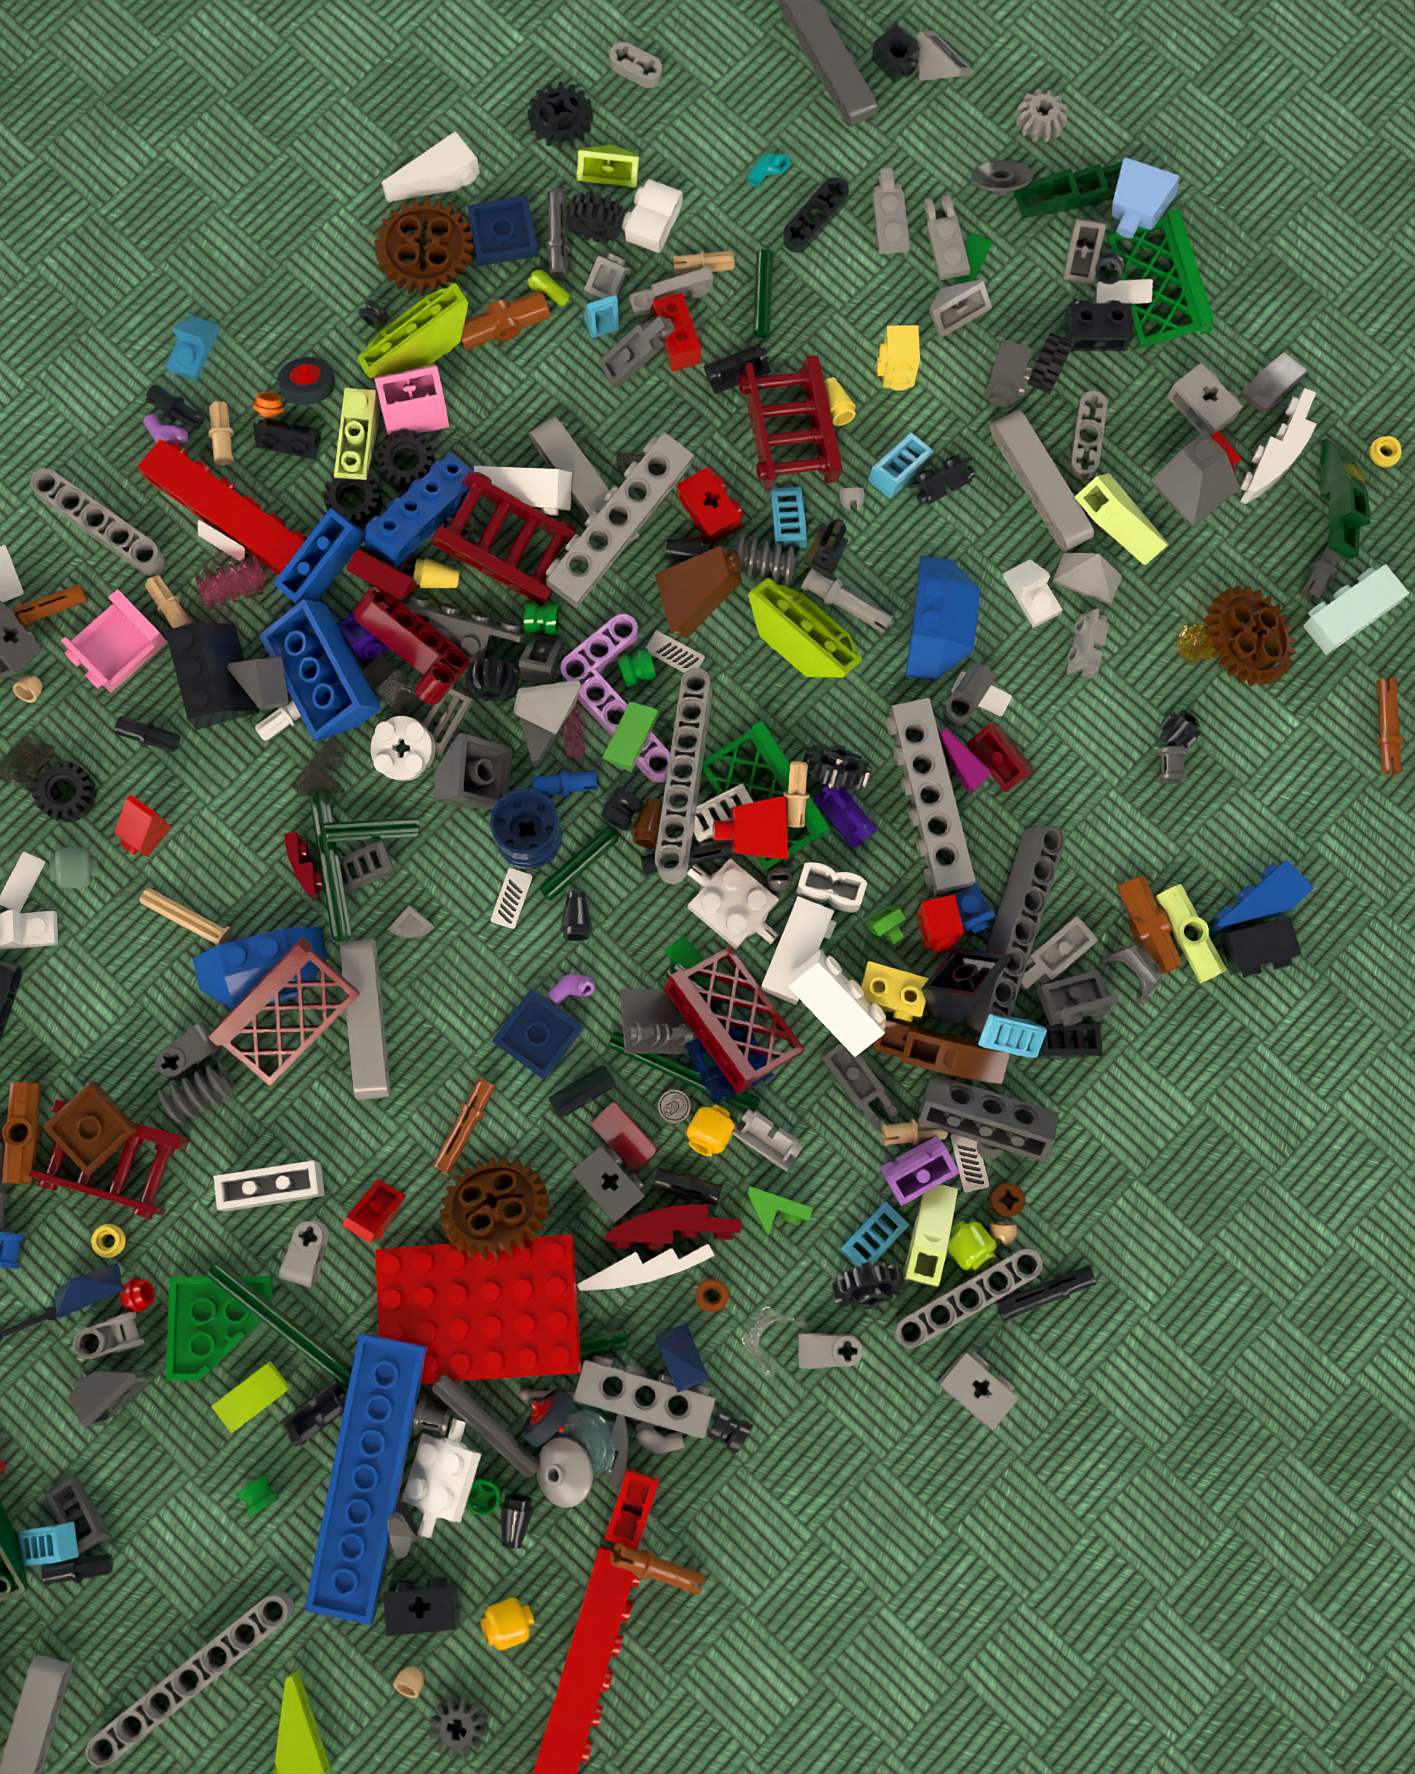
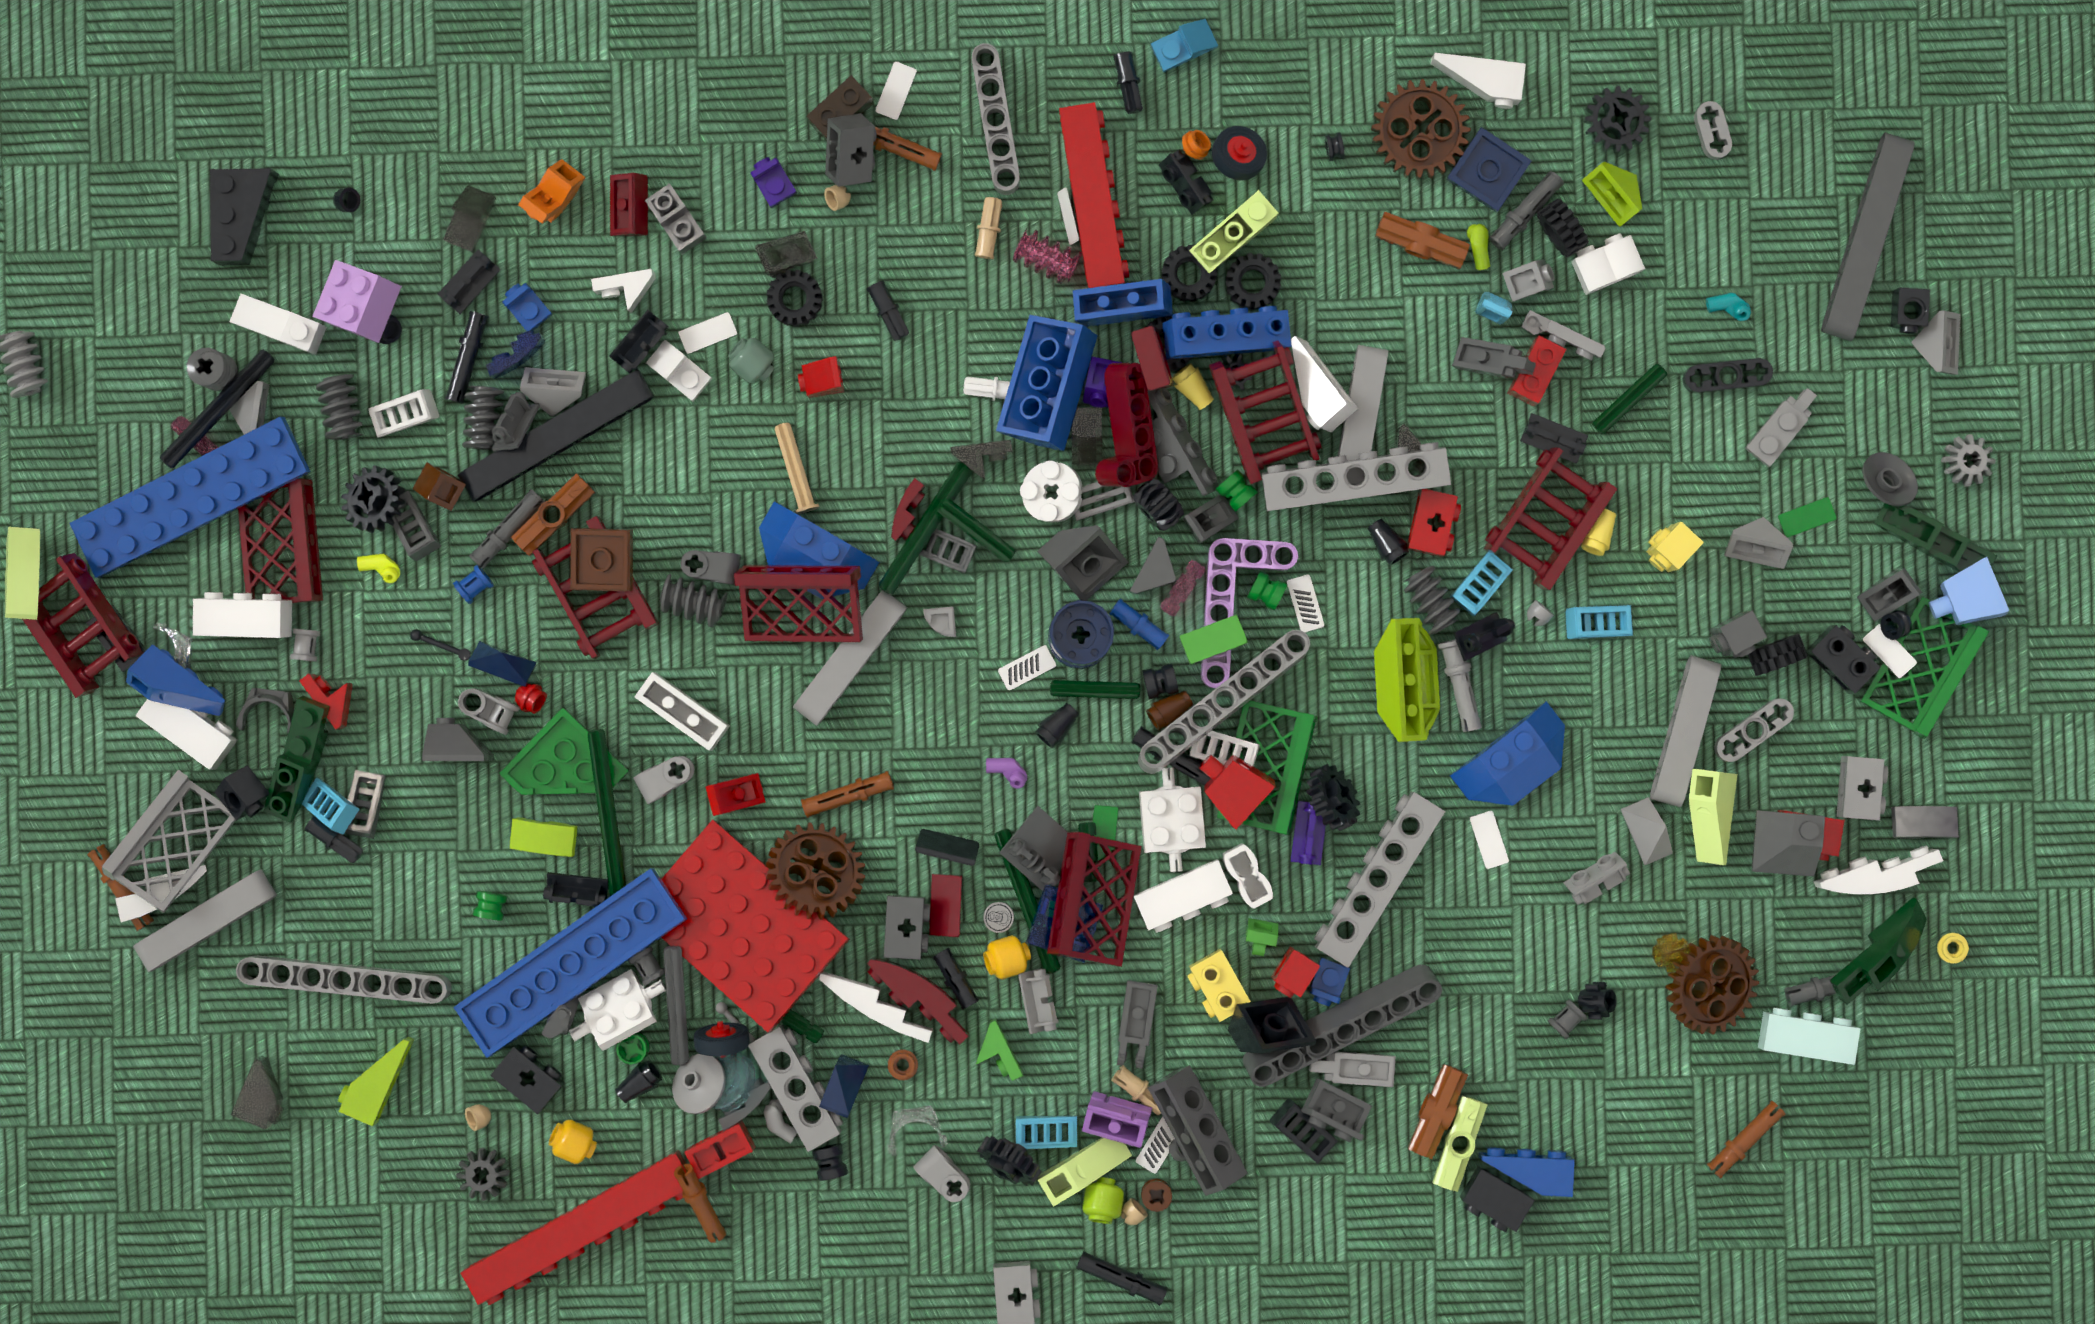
camera: 50 degrees right, 10 degrees up
bright pink panel [61,589,168,693] -> none
light yellow plate [91,1224,126,1258] -> none
medium lavender arm [143,414,188,445] -> none
black slope [165,622,258,730] -> none
tan axle [208,401,234,465] -> none
dark grey slope [227,657,289,710] -> none
lime wedge [357,283,469,378] -> none
bright pink slope [374,365,449,440] -> none
dark blue plate [492,989,584,1081] -> none
light grey slope [513,680,581,734] -> none
reddish brown slope [655,546,742,638] -> none
tan axle [673,250,735,276] -> none
dark grey hinge [766,867,792,894] -> none
tan axle [784,761,810,828] -> none
white brick [788,950,886,1056] -> none
reddish brown slope [873,1017,1011,1084] -> none
light grey beam [893,1249,1043,1348] -> none
black hinge [908,454,976,505] -> none
light grey hinge [924,195,970,280] -> none
magenta slope [939,729,991,796] -> none
dark grey piece [943,663,996,727] -> none
dark red slope [967,722,1035,793] -> none
medium azure slope [978,1014,1047,1058] -> none
white slope [1002,559,1062,628] -> none
dark grey helmet [1101,945,1162,1005] -> none

